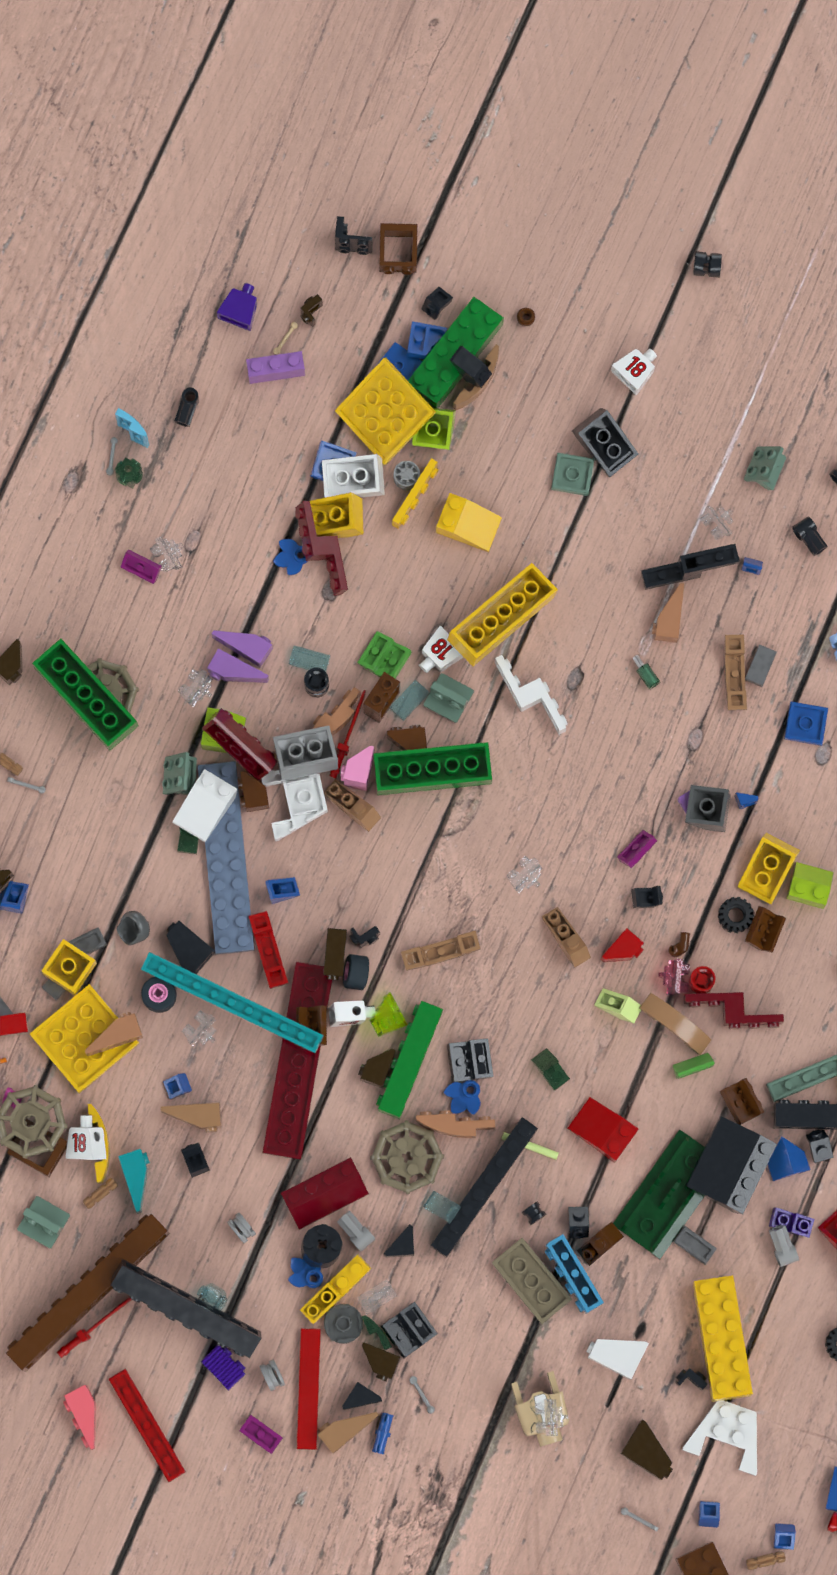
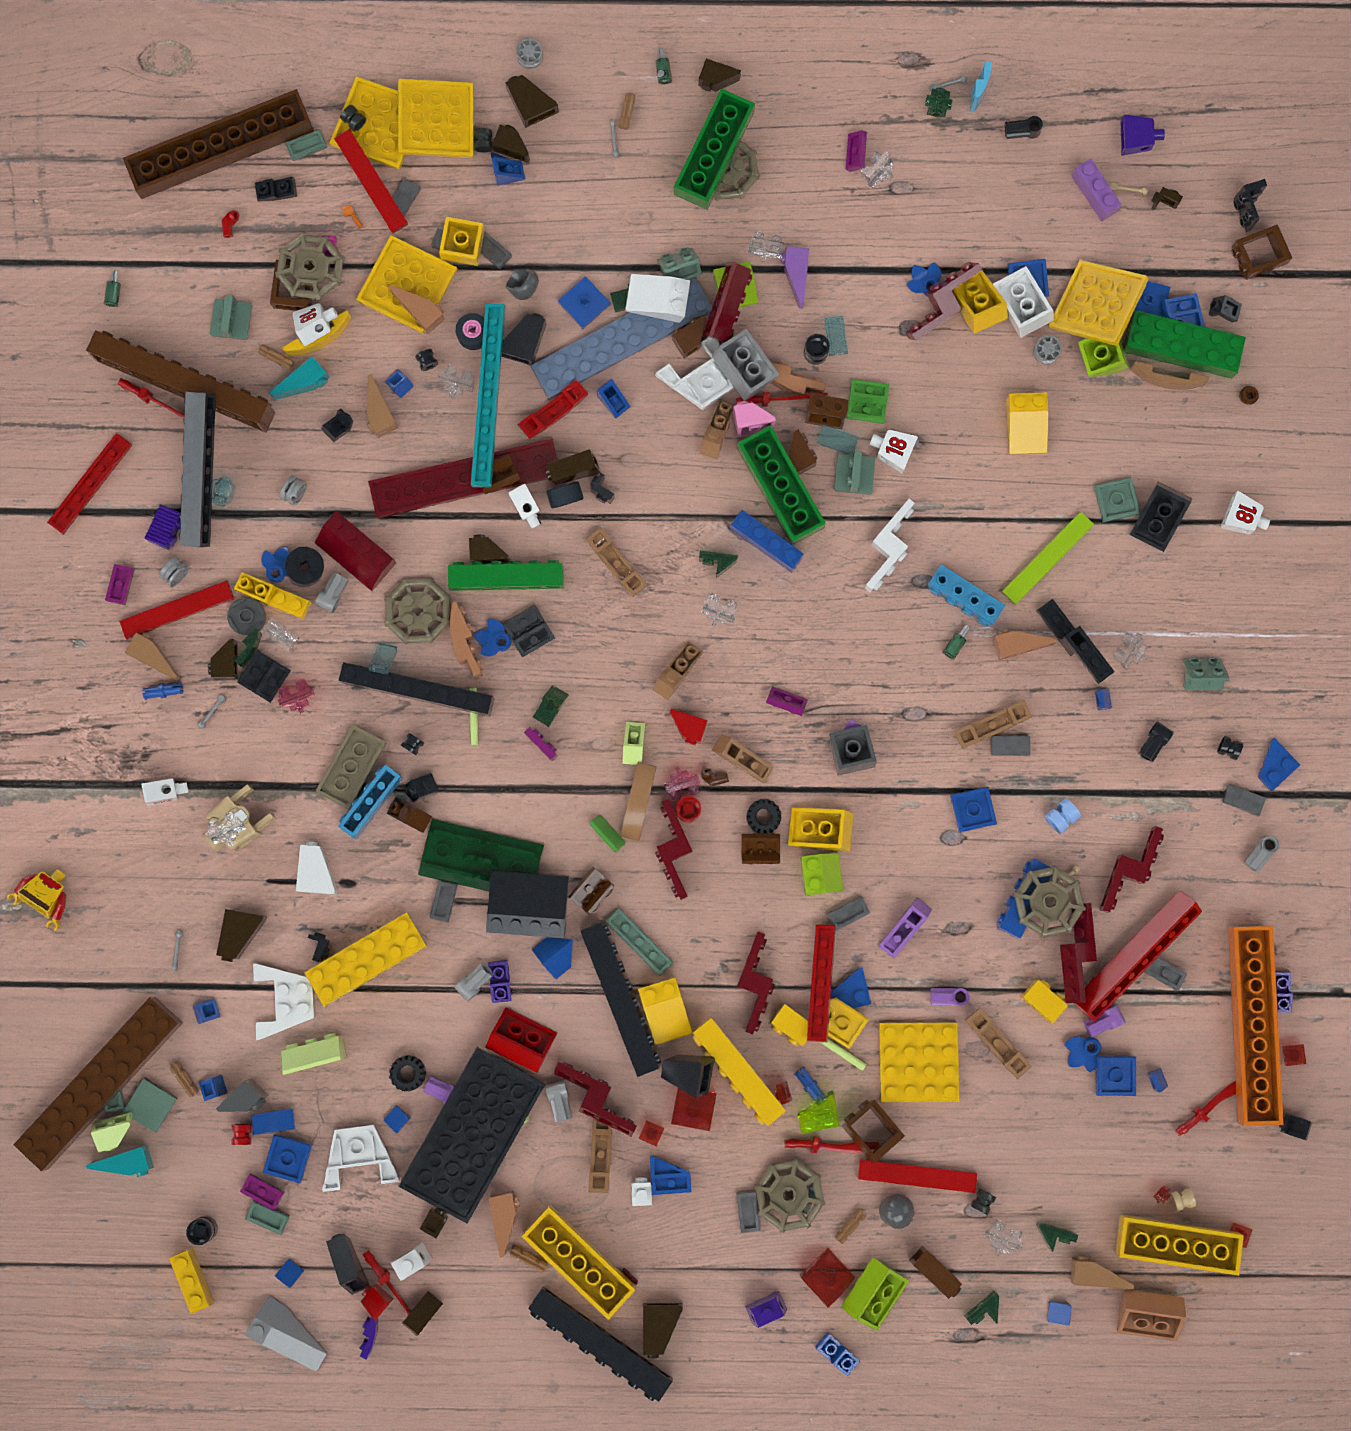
camera: 70 degrees right, 5 degrees up
coral slope [63,1385,96,1450] -> none
medium lavender slope [212,630,273,668] -> none
black slope [342,1382,382,1410] -> none
clear neon green wing [370,992,408,1037] -> none
black slope [384,1224,414,1258] -> none
yellow plate [392,458,439,529] -> none
yellow brick [447,563,558,667] -> none
black slope [450,346,492,388] -> none
red slope [567,1097,639,1163] -> none
black bracket [631,886,663,909] -> none
blue slope [734,792,759,809] -> none
bracket [806,1130,834,1163] -> none
none -> white torso [142,779,189,807]
none -> dark grey slope [216,1079,268,1112]
none -> clear pink hips [278,679,315,714]
none -> yellowish green slope [281,1033,347,1075]
none -> black wheel [415,349,438,371]
none -> magenta plate [524,727,557,761]
none -> blue plate [558,276,611,329]
none -> clear green slope [699,550,738,578]
none -> medium nougat slope [712,734,774,783]
none -> blue brick [730,510,804,573]
none -> dark azure brick [927,564,1006,627]
none -> lime tile [1001,512,1094,605]

